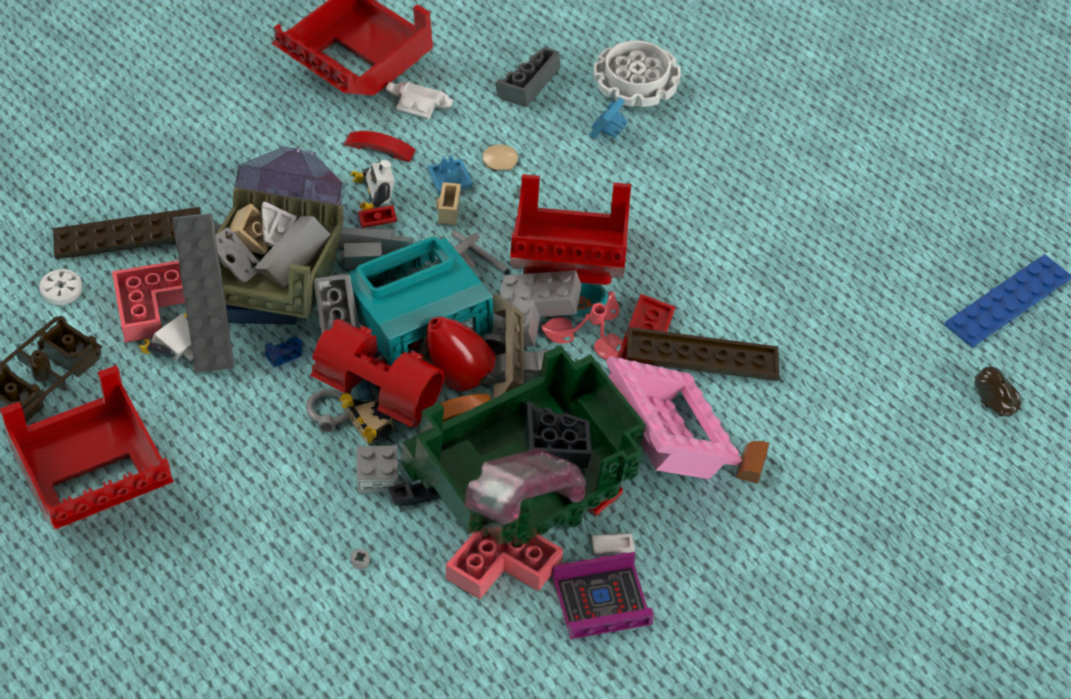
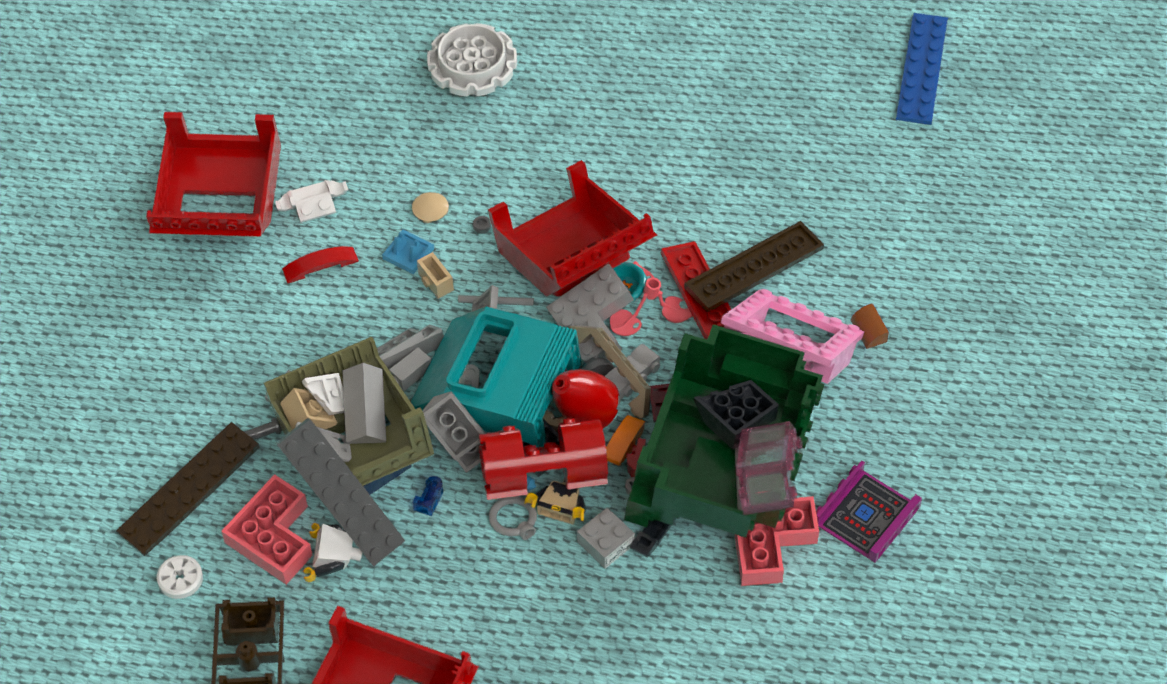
camera: 35 degrees left, 5 degrees up
clear purple windscreen [235,146,347,205] -> none
torso [350,160,394,211] -> none
light grey bush [351,549,370,569] -> none
red slope [357,205,397,228] -> none
dark grey wedge [495,47,561,107] -> none
dark azure plate [589,97,628,139] -> none
white tile [591,534,635,556] -> none
dark brown piece [974,366,1022,417] -> none

